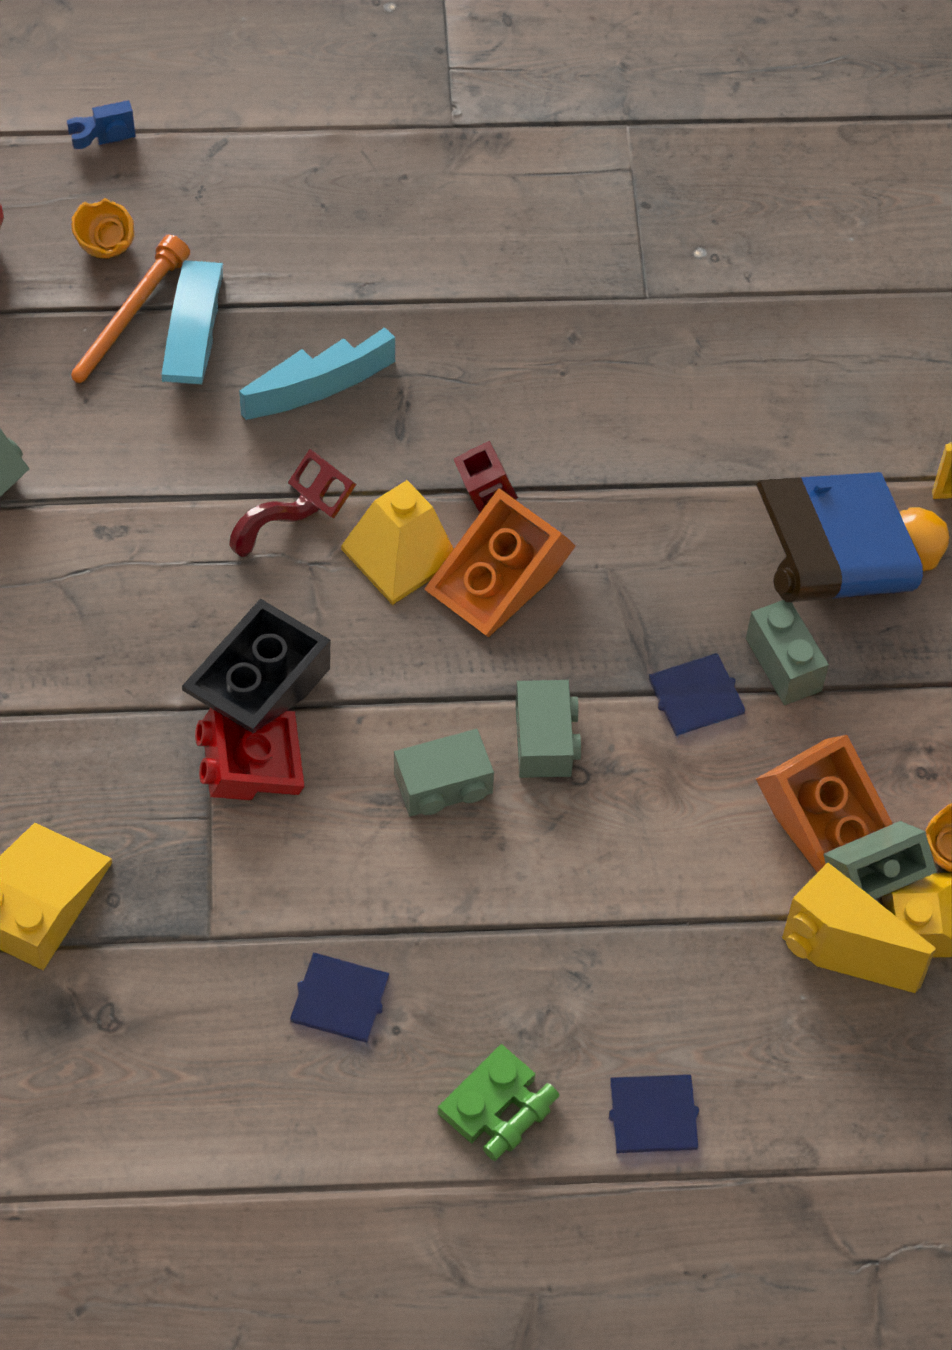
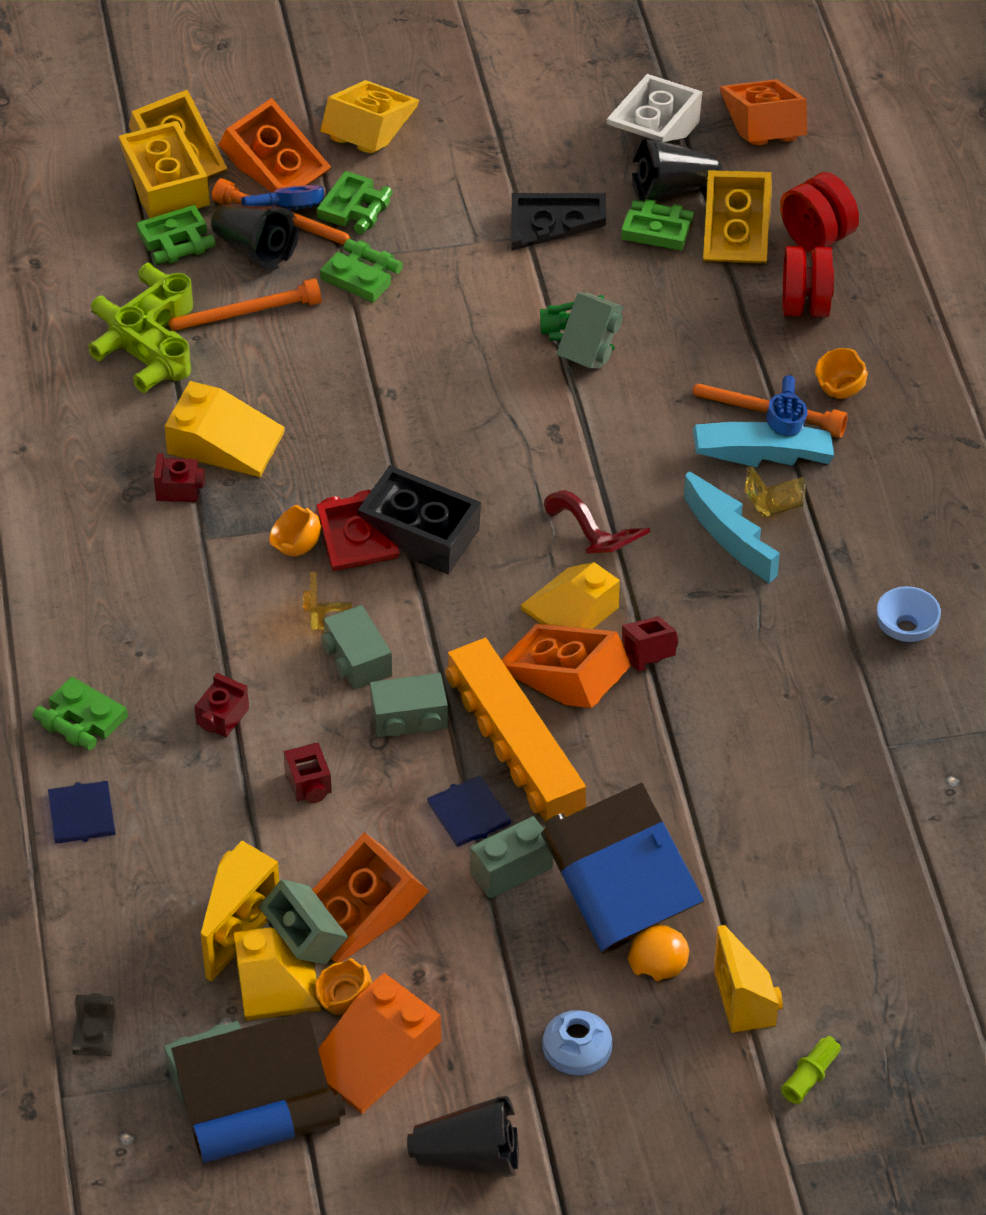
camera: 85 degrees right, 10 degrees down
blue plate [67,100,136,149] -> none
clear blue piece [290,952,389,1043] -> none
none -> dark red brick [154,453,205,502]
none -> dark red brick [194,673,249,738]
none -> light orange hair [269,505,322,557]
none -> dark red brick [283,742,332,803]
none -> clear yellow bracket [303,572,352,630]
none -> light orange brick [445,637,586,822]
none -> clear yellow bracket [745,466,806,517]
none -> blue piece [766,375,808,435]
none -> light blue piece [876,586,941,642]

